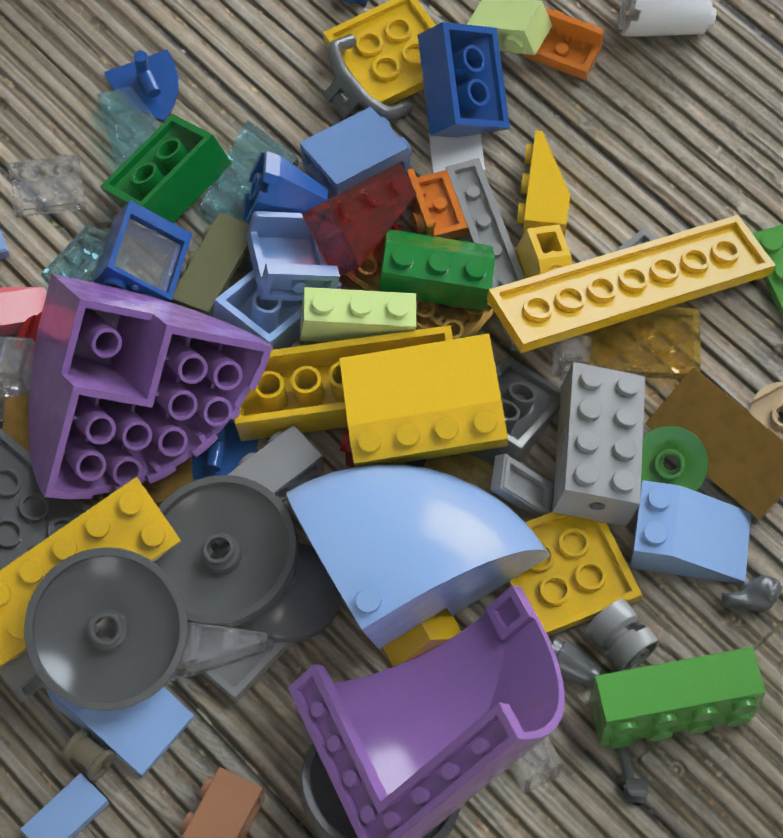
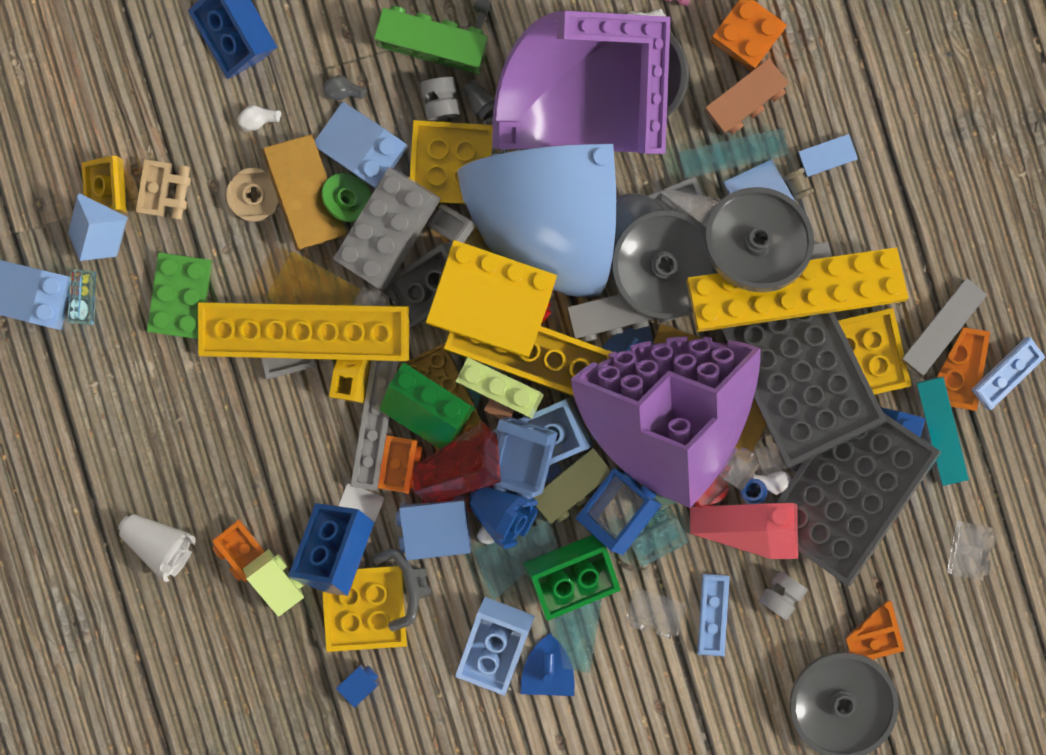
camera: 155 degrees left, 25 degrees up
yellow slope [516,130,570,238] -> none
none -> light blue slope [455,597,535,696]
none -> clear light blue plate [678,128,789,179]

